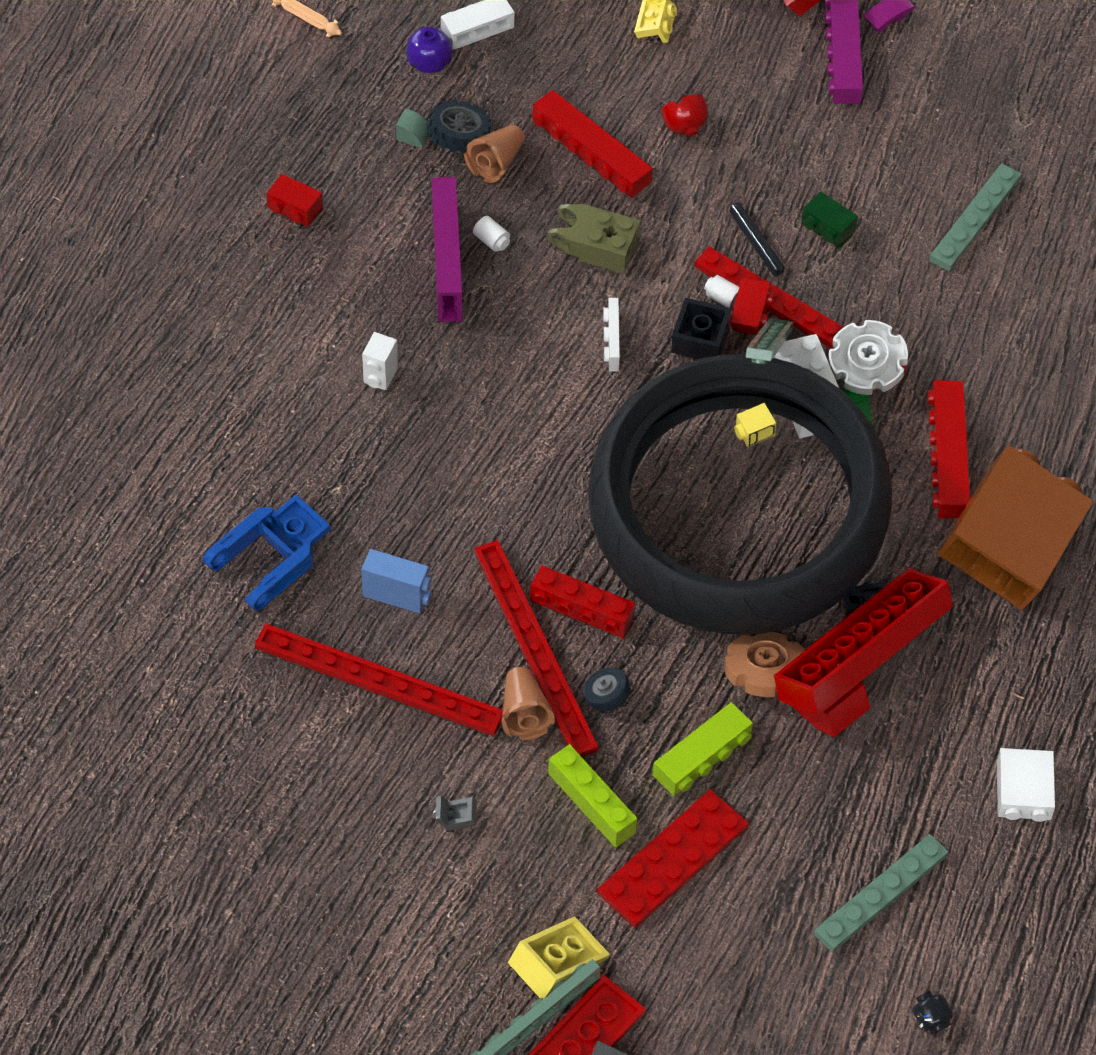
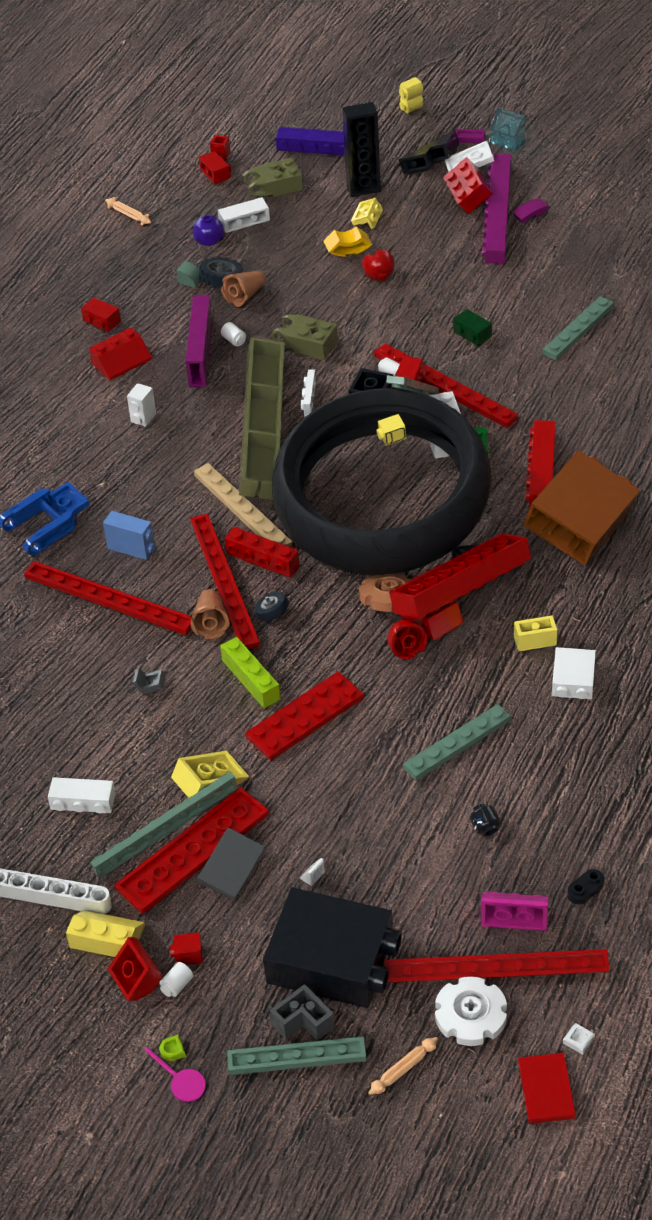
camera: 10 degrees right, 10 degrees down
red brick [532,90,653,198] -> none
lime brick [653,702,753,796] -> none
black axle [729,202,785,277] -> none
white piece [829,320,908,395] -> none
none -> white brick [48,777,116,813]
none -> red slope [89,327,152,381]
none -> tan plate [194,463,292,547]
none -> olive piece [239,337,284,500]
none -> yellow brick [324,226,372,257]
none -> red cylinder [387,619,427,660]
none -> light yellow brick [514,615,557,652]

